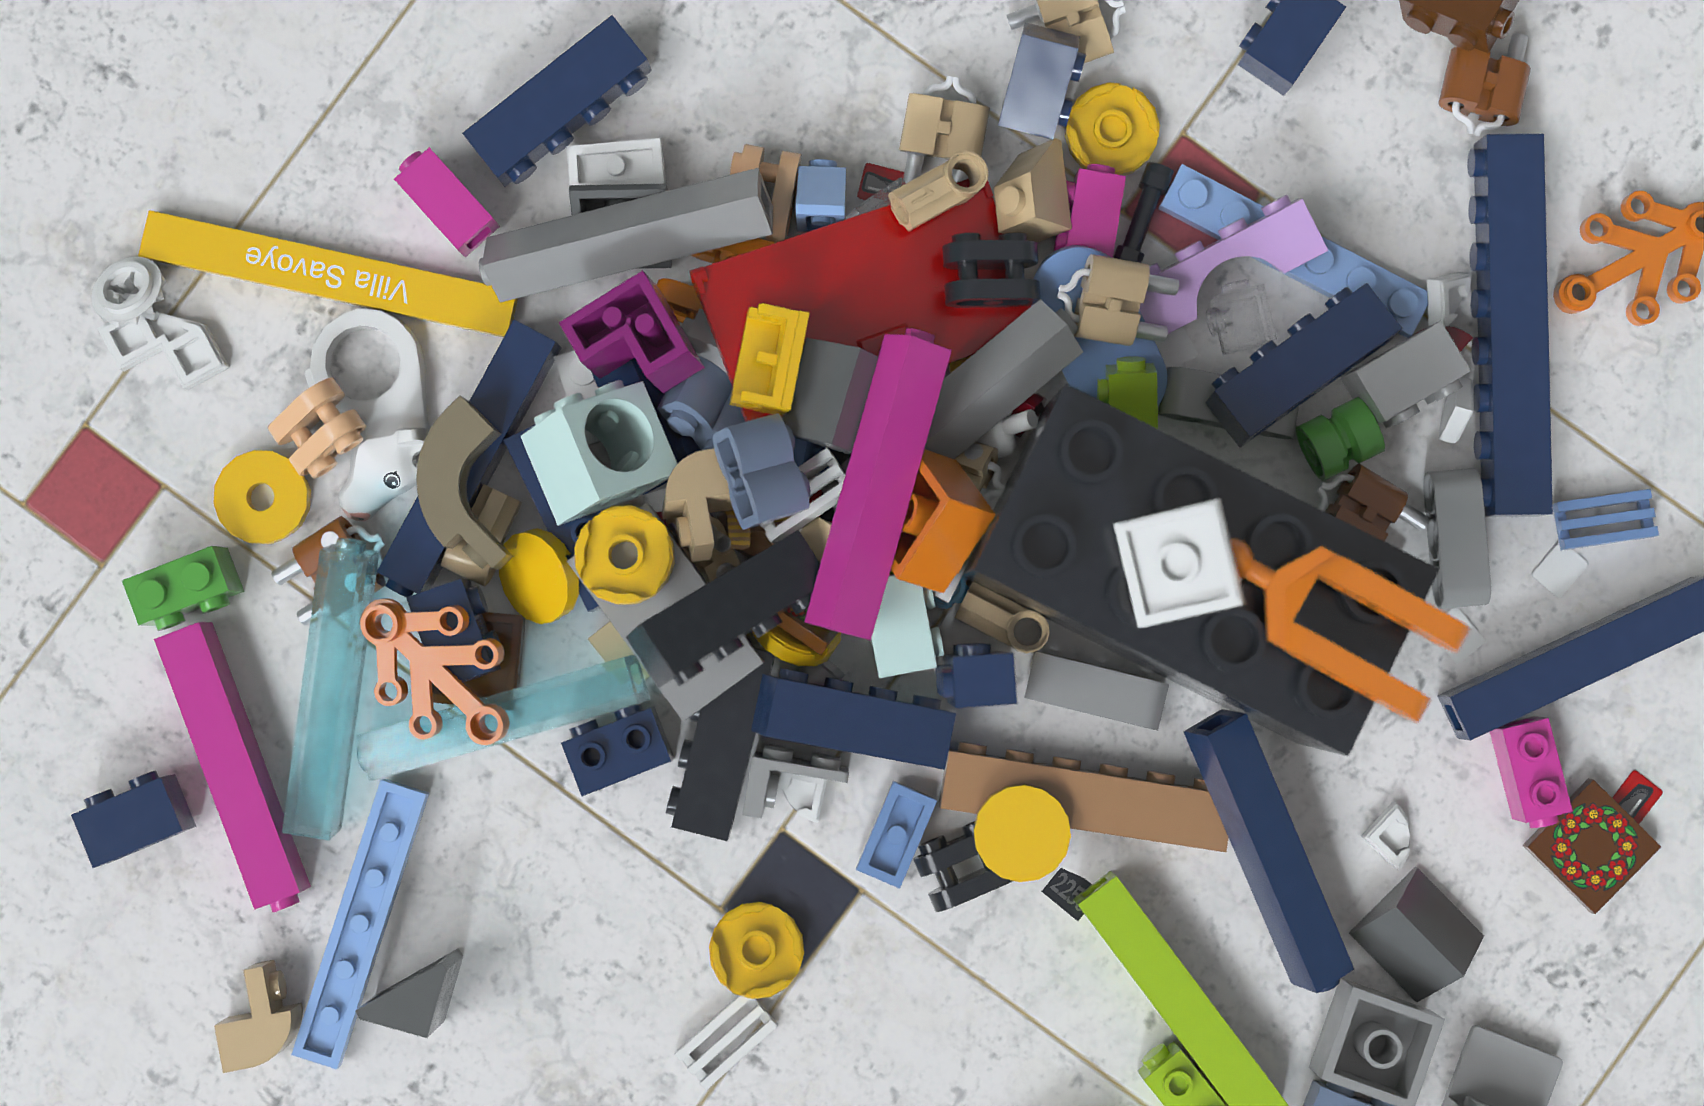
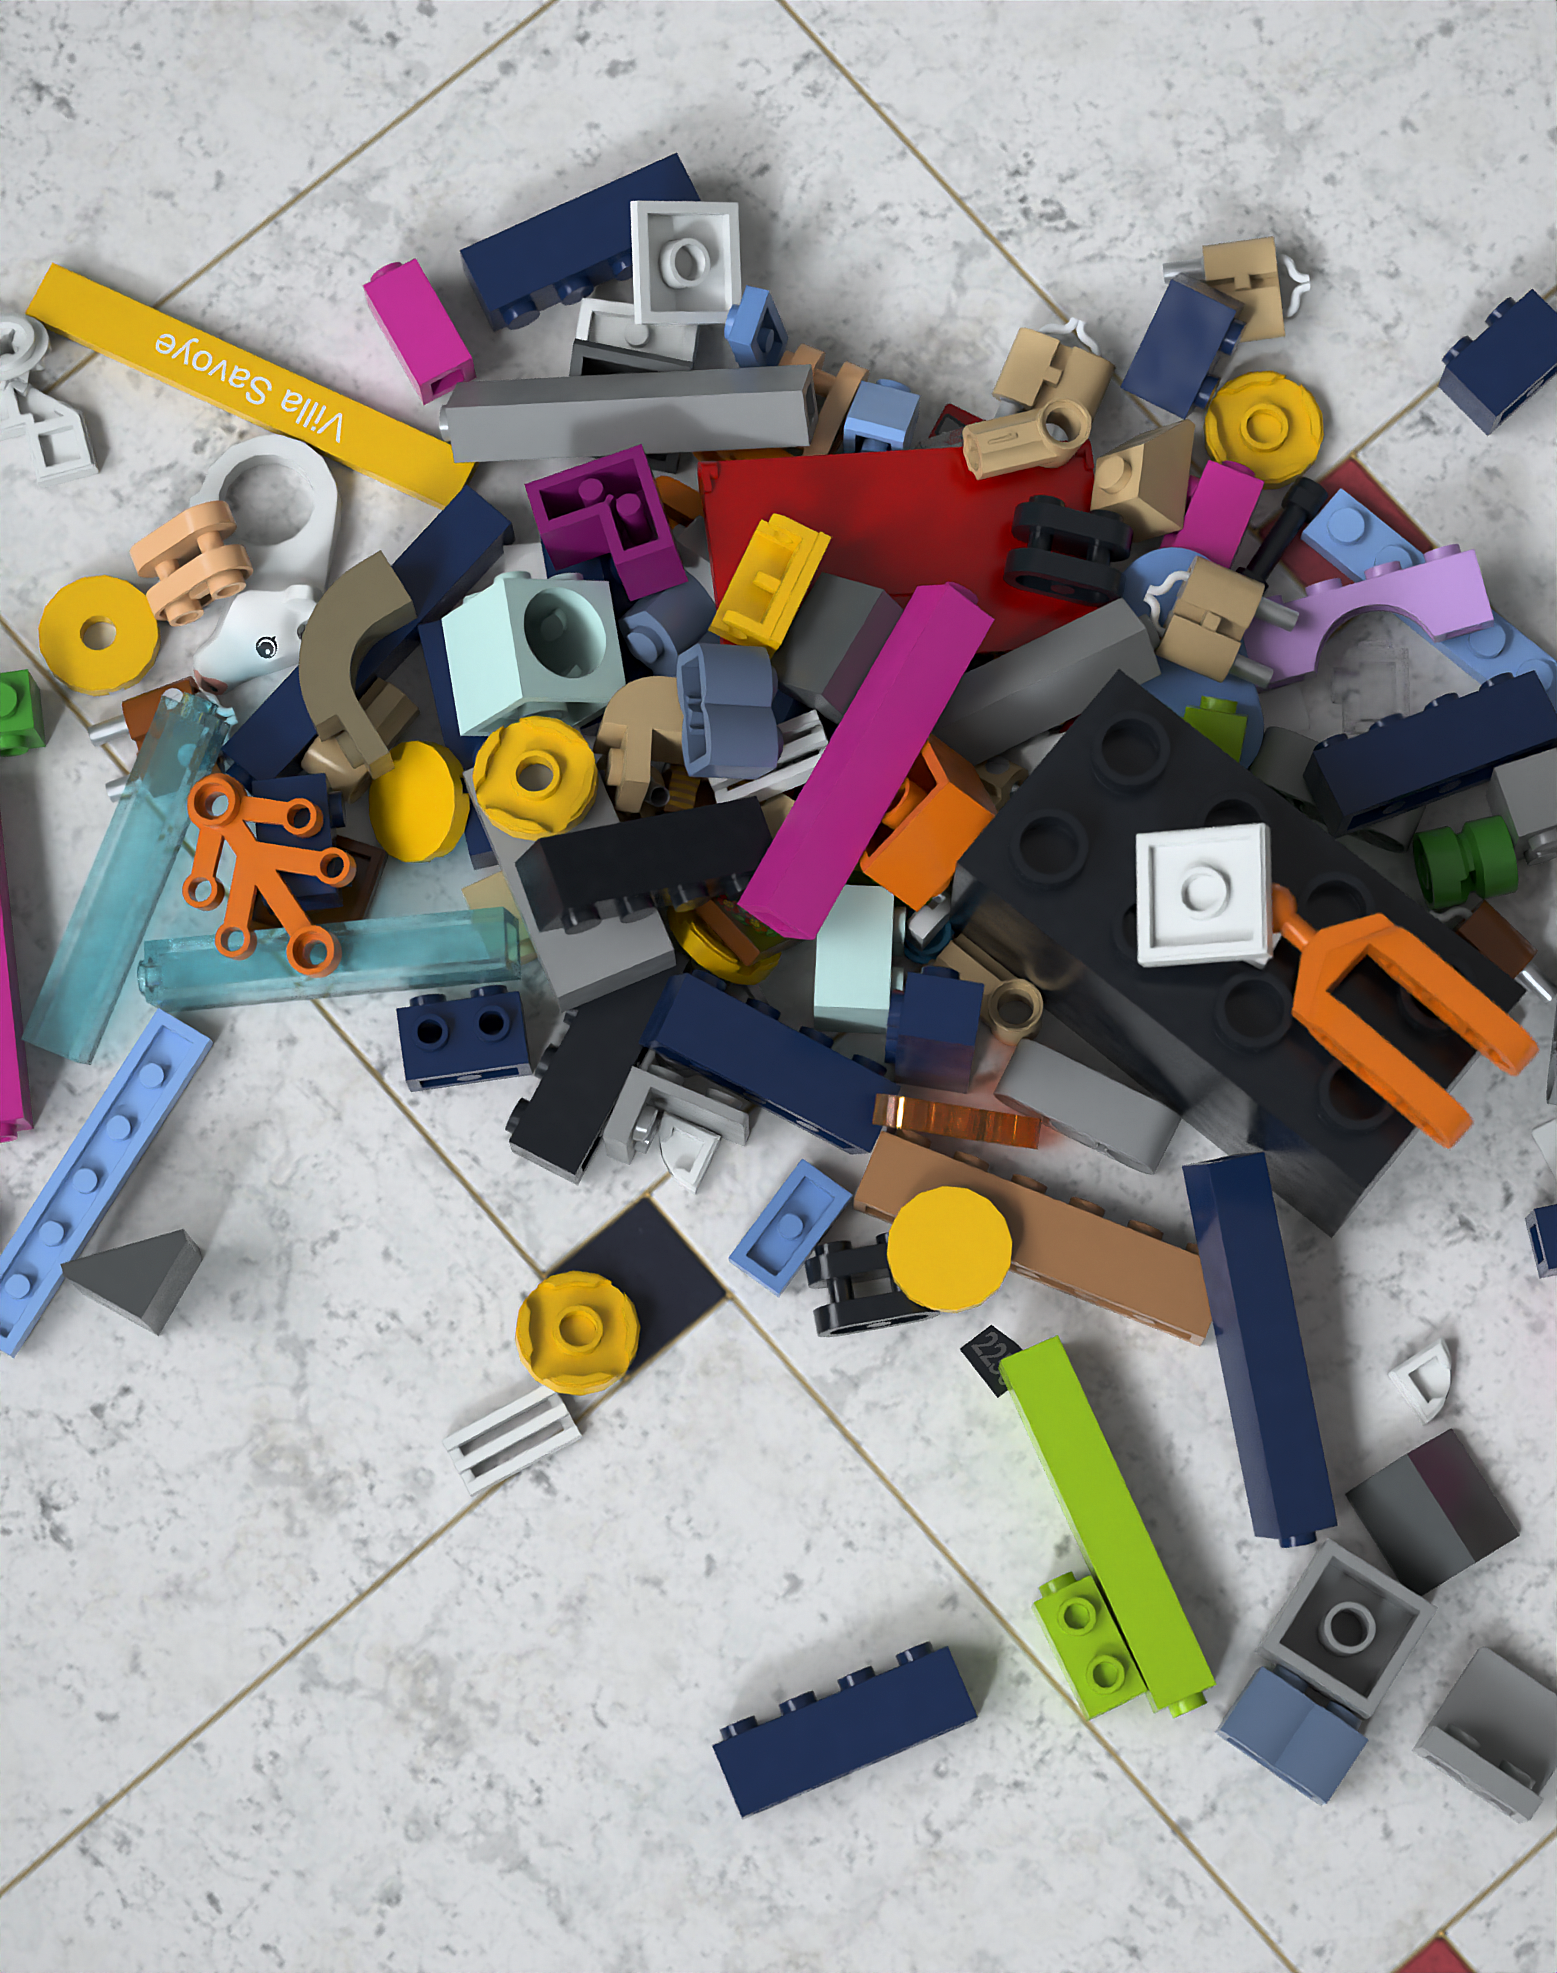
camera: 20 degrees right, 10 degrees down
none -> white slope [630,201,742,326]
none -> medium blue plate [724,285,789,368]
none -> clear orange beam [872,1093,1042,1150]

